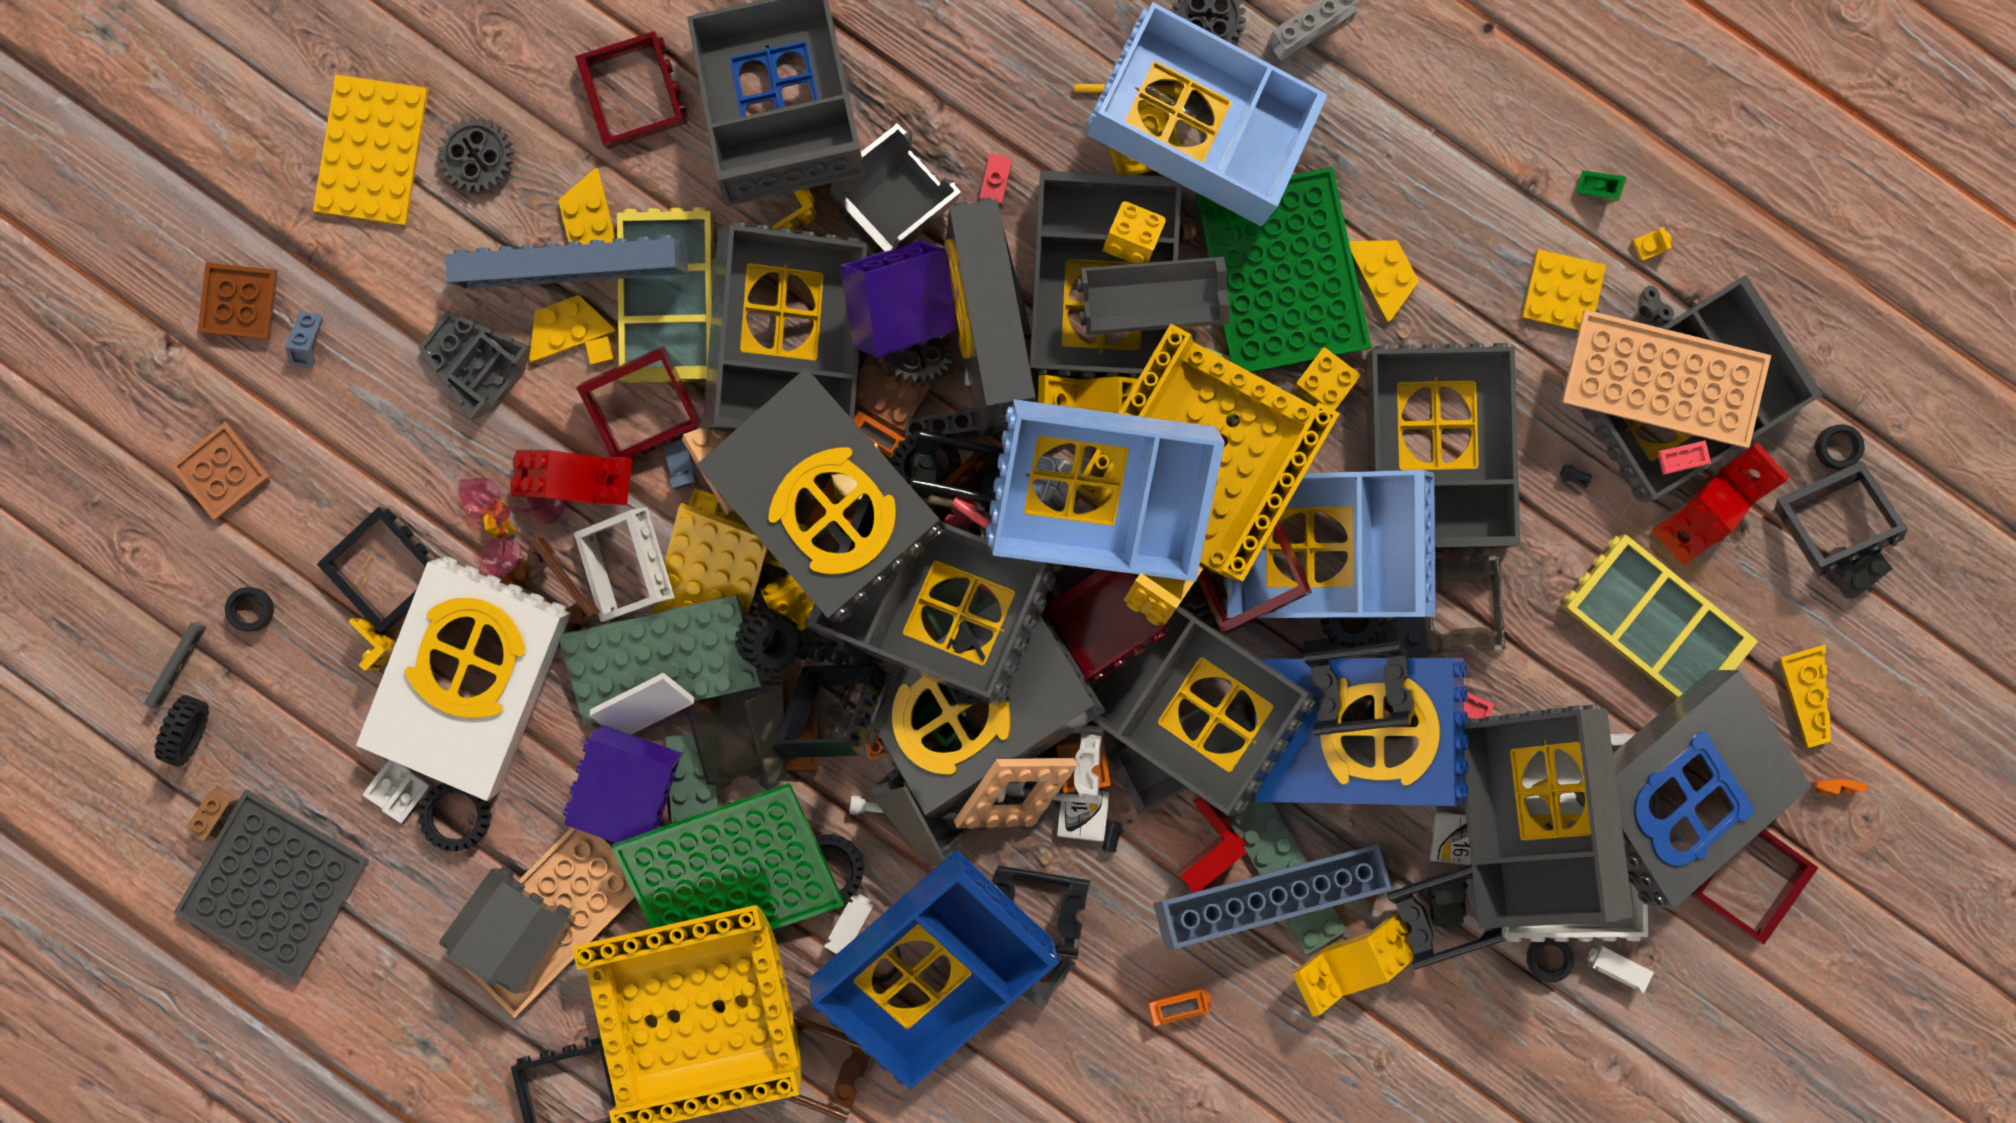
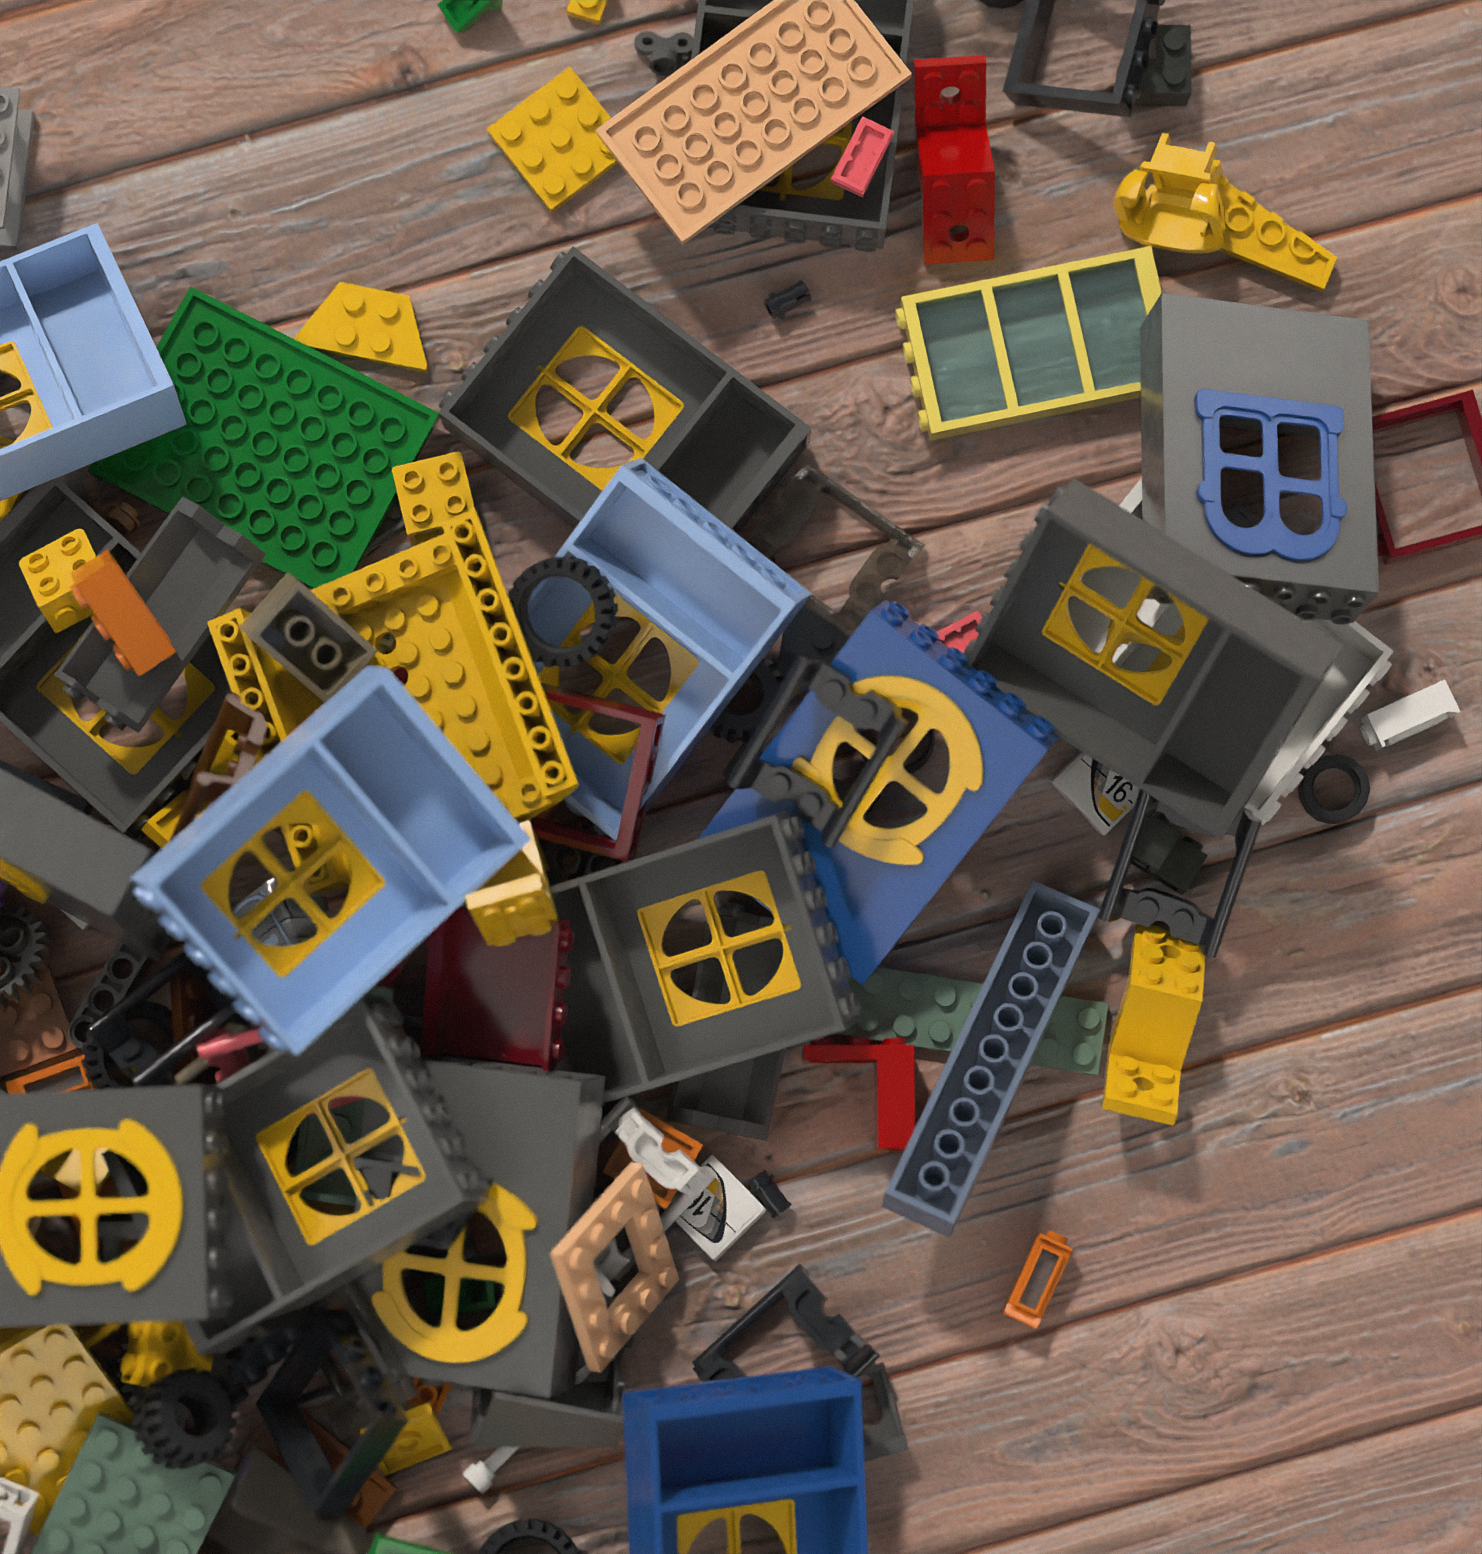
camera: 55 degrees left, 5 degrees down
orange slope [1810,778,1867,797] -> none
none -> orange brick [70,549,176,676]
none -> reddish brown piece [168,692,267,844]
none -> dark tan brick [239,572,378,703]
none -> yellow tile [360,1402,452,1476]
none -> black tyre [508,556,618,668]
none -> yellow piece [1113,133,1225,254]

